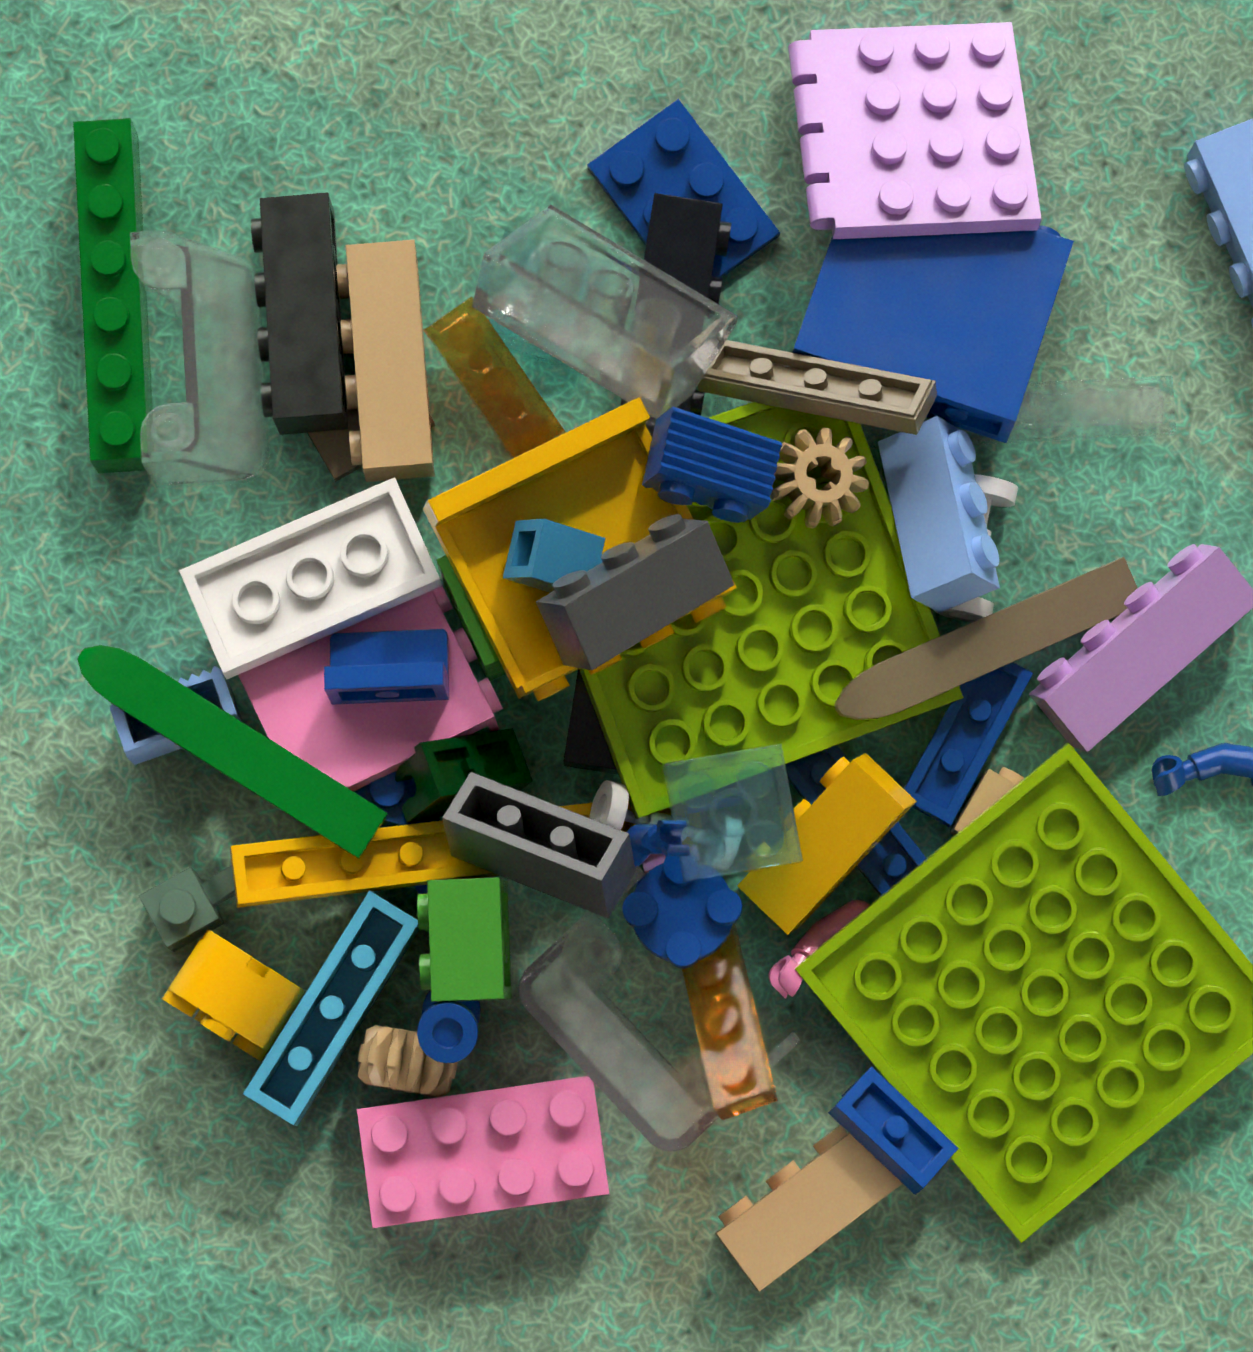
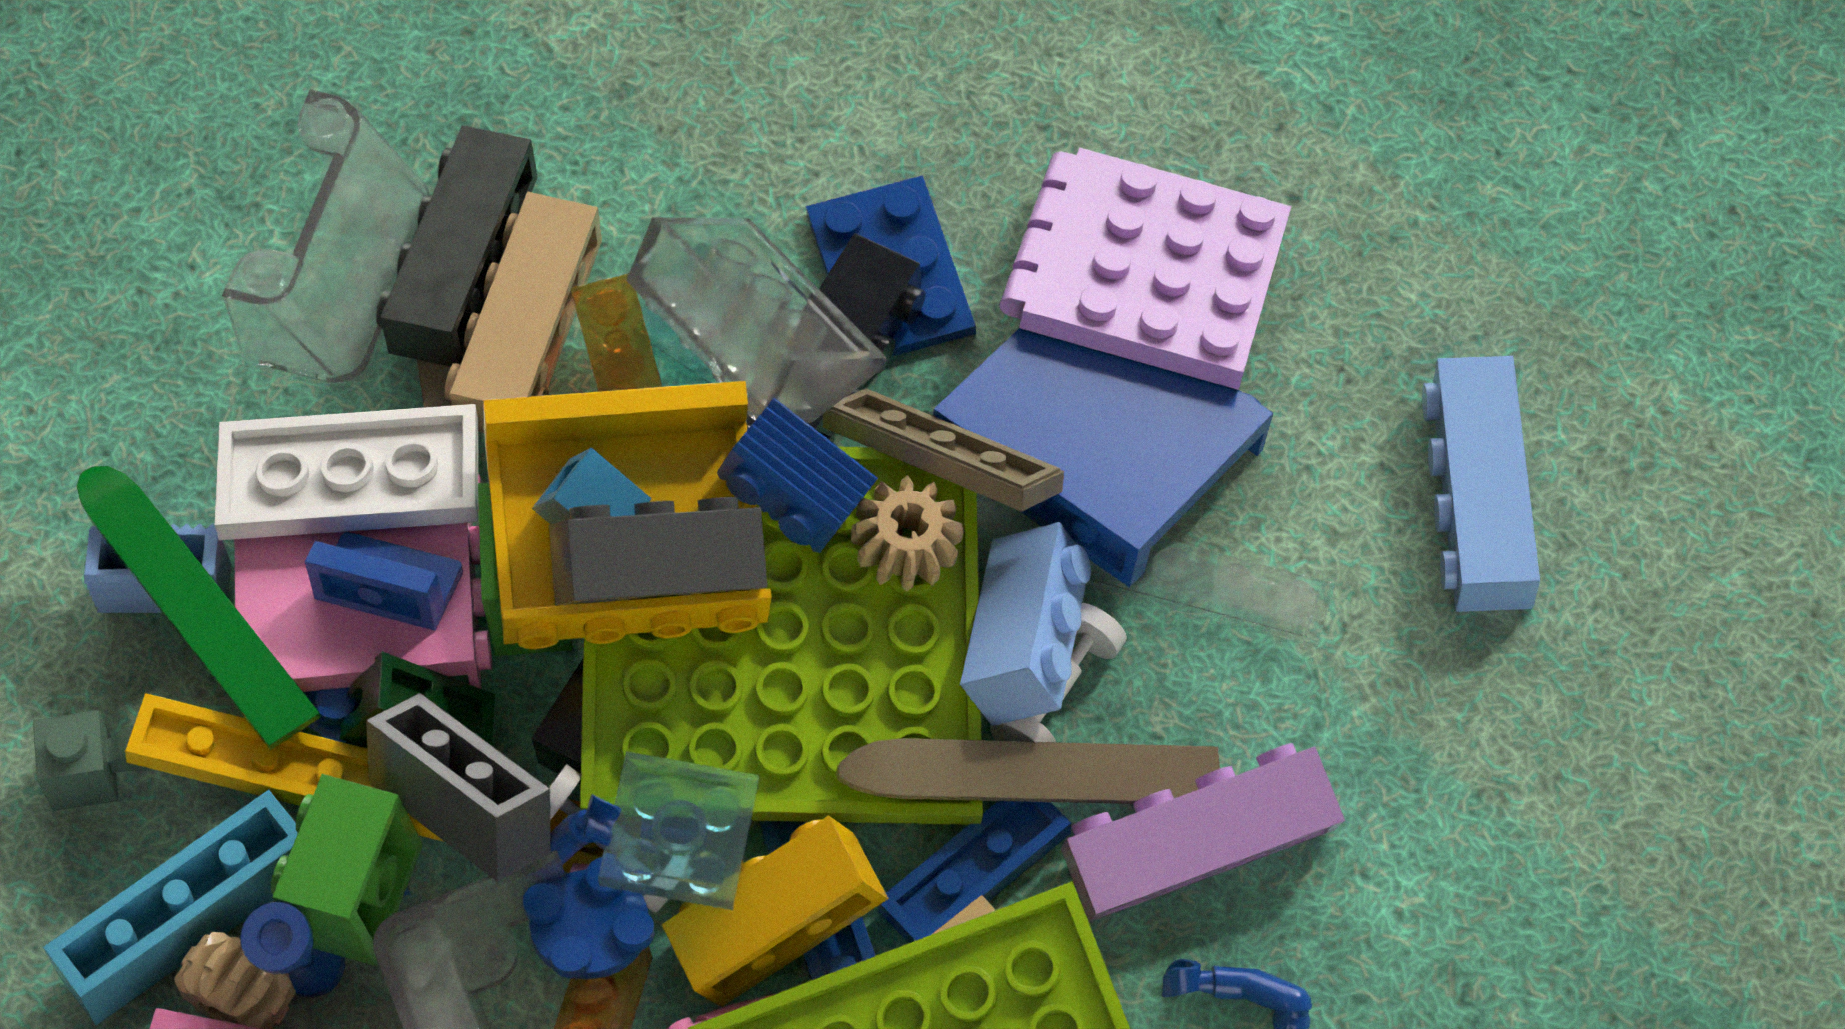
camera: 25 degrees right, 20 degrees down
green brick [73,118,156,473] -> none
yellow brick [162,930,305,1062] -> none

